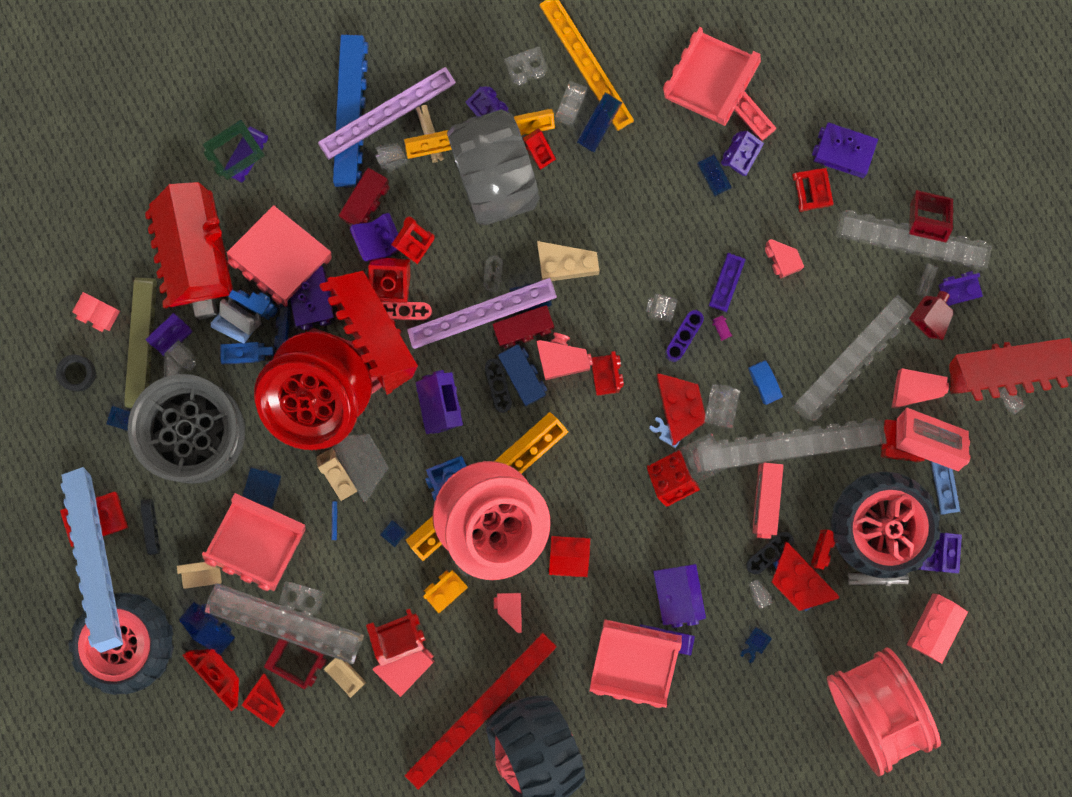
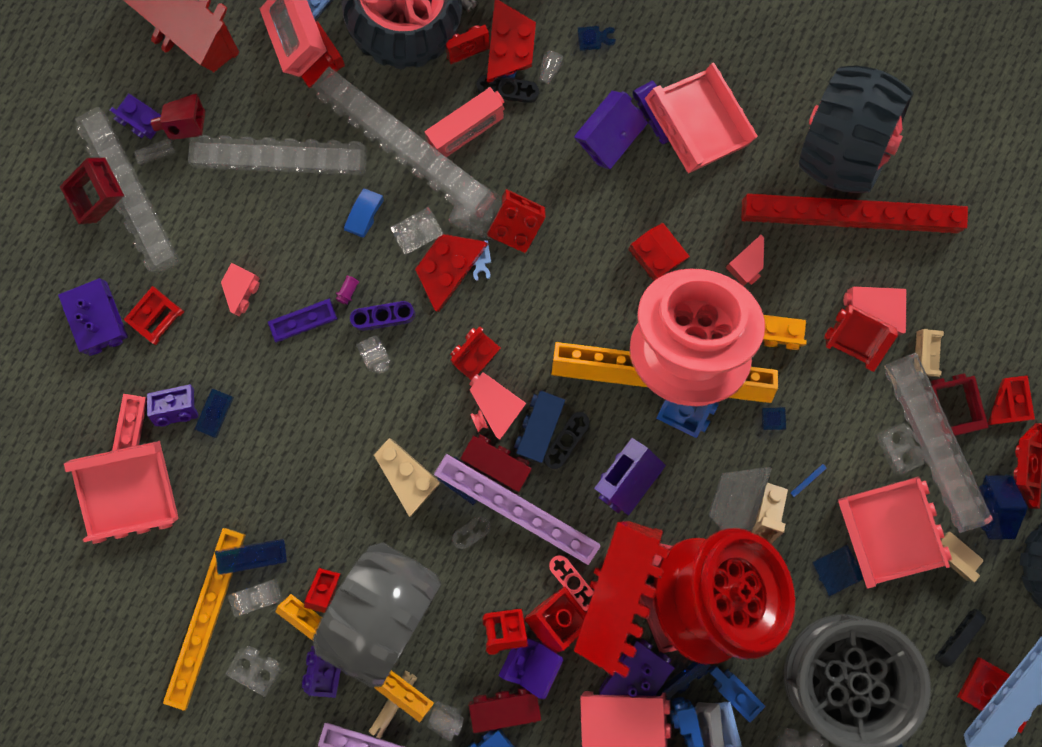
camera: 135 degrees left, 0 degrees up
coral slope [891,368,949,408] -> none

